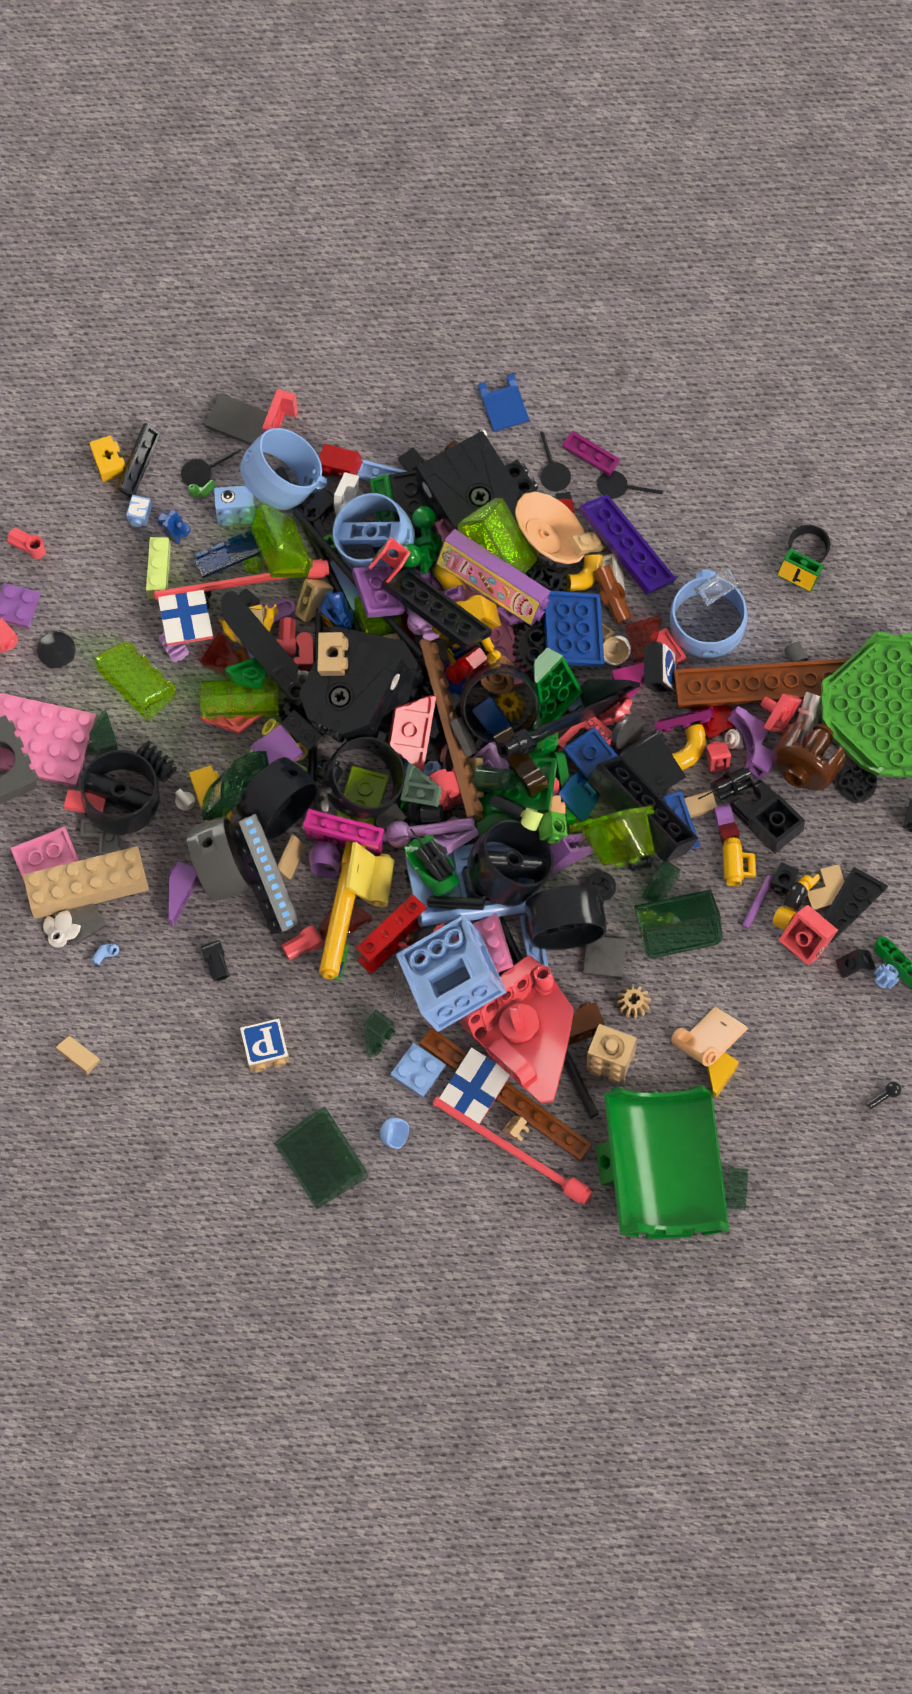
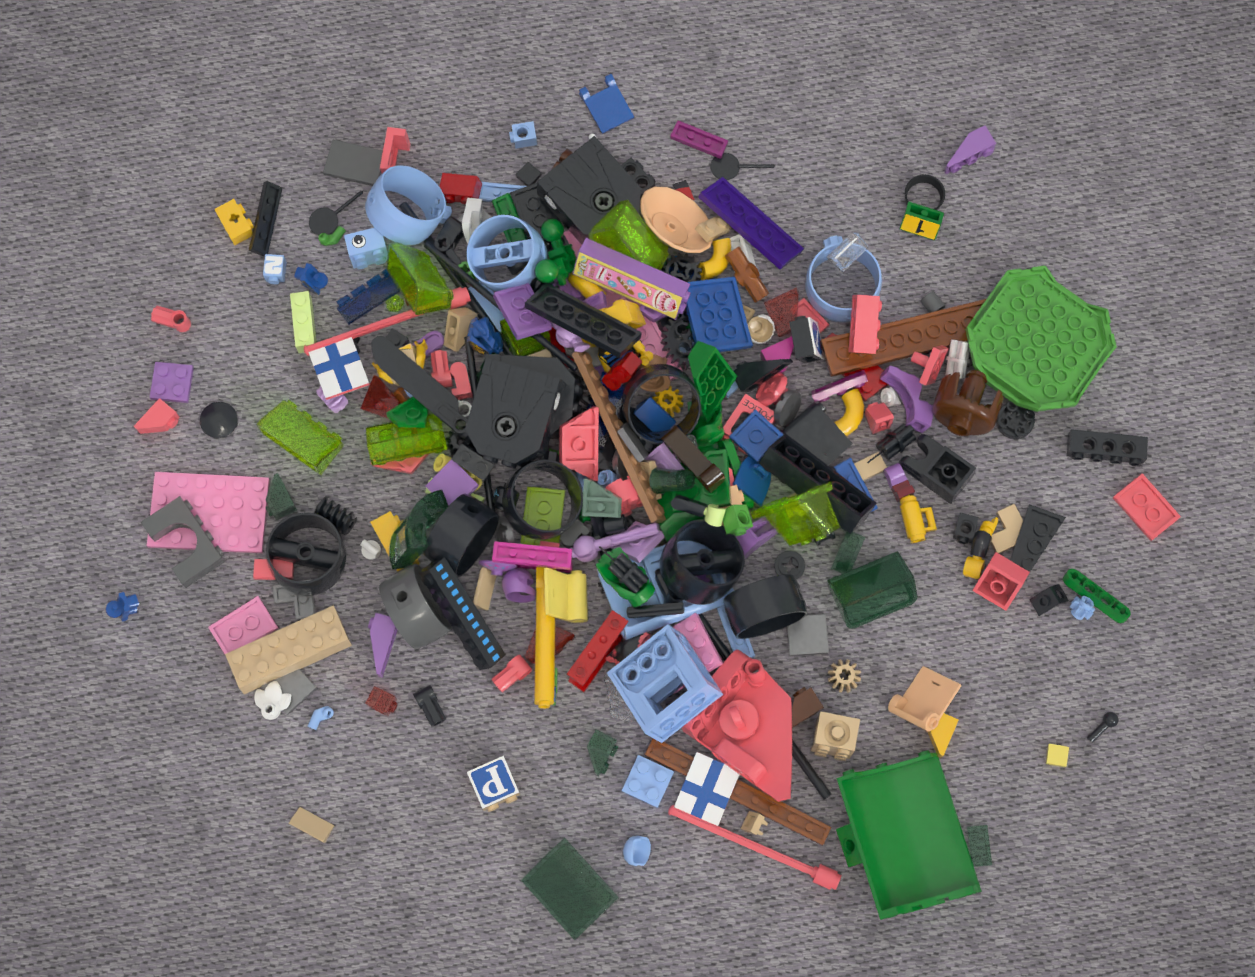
camera: 10 degrees left, 5 degrees up
tan brick [318,632,349,676] -> none
coral piece [368,537,411,583] -> none
black piece [497,694,619,759] -> none
black piece [540,431,571,491] -> none
medium lavender bar [741,875,773,929] -> none
none -> clear red brick [365,686,398,716]
none -> medium lavender dish [479,560,517,576]
none -> light blue brick [509,121,537,149]
none -> coral brick [849,295,882,354]
none -> medium lavender slope [945,125,996,174]
none -> light yellow tile [1046,744,1069,767]

